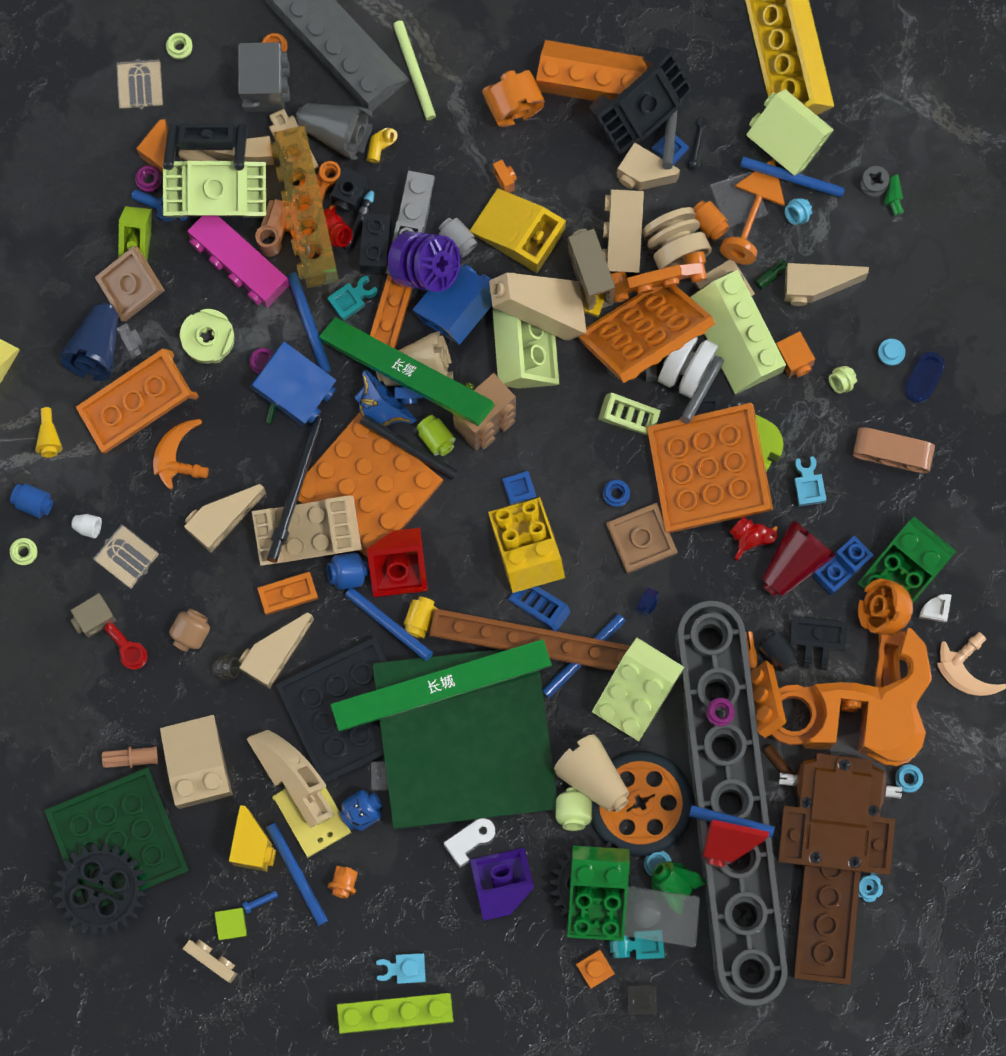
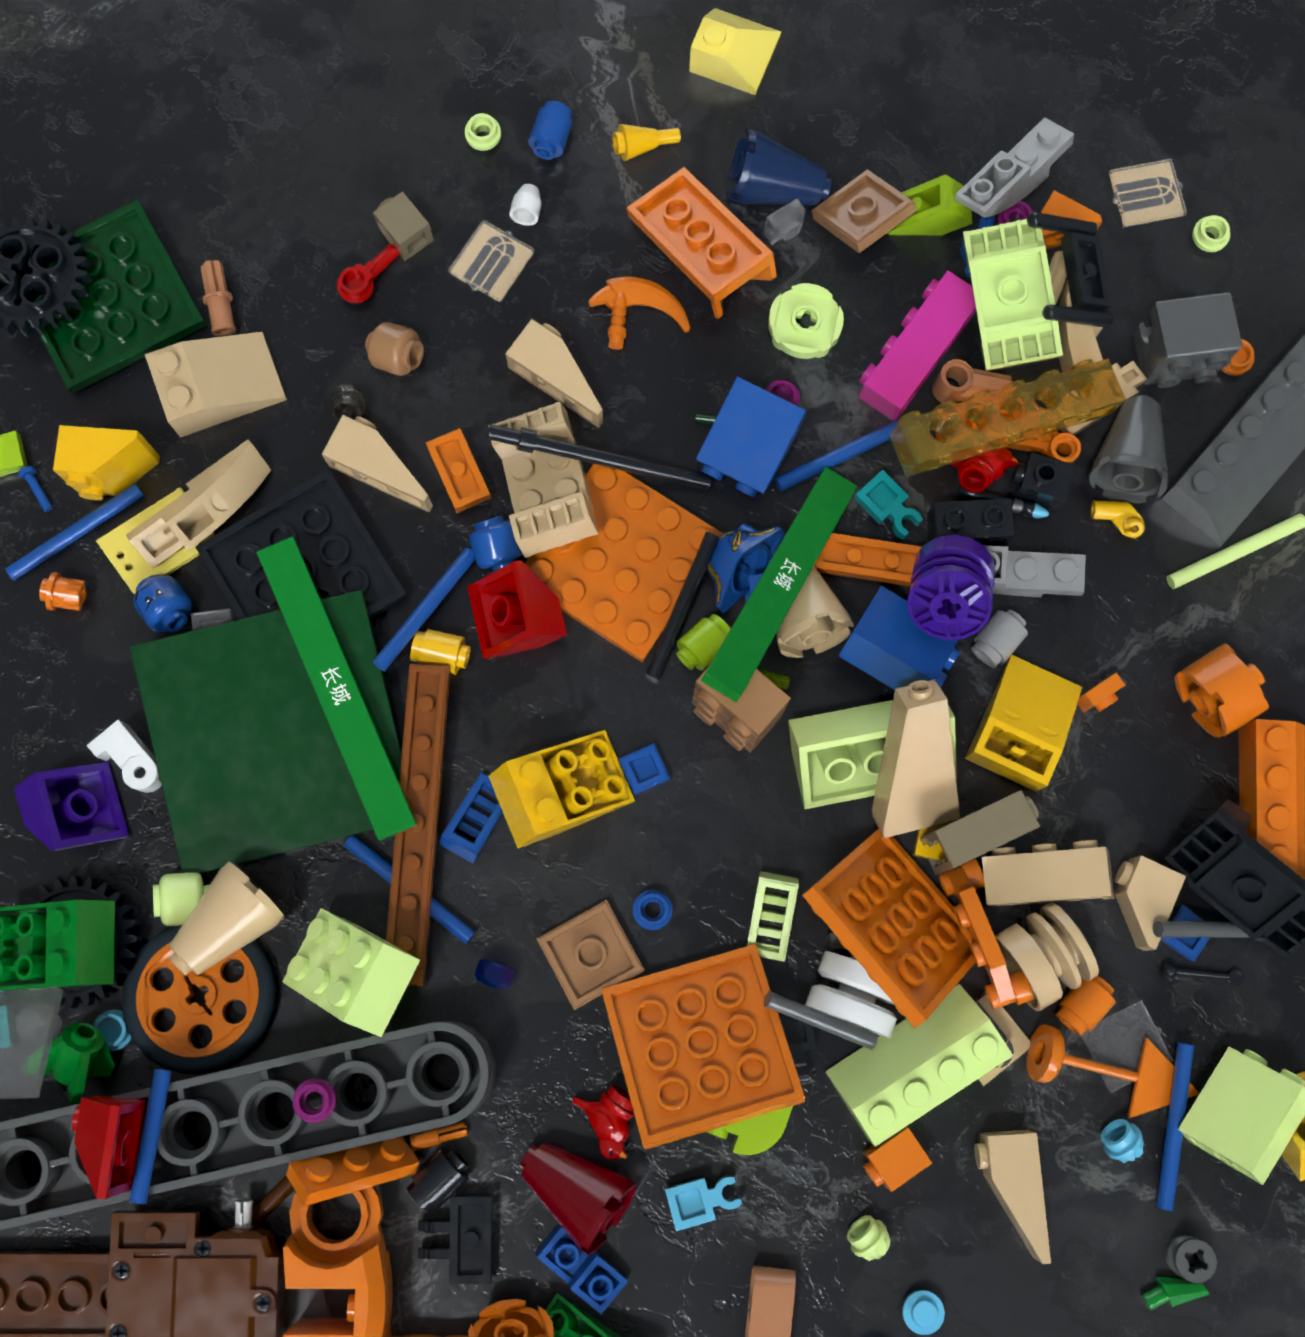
camera: 80 degrees right, 0 degrees up
dark green pin [755,259,788,290] -> none
none -> light grey slope [954,117,1074,218]

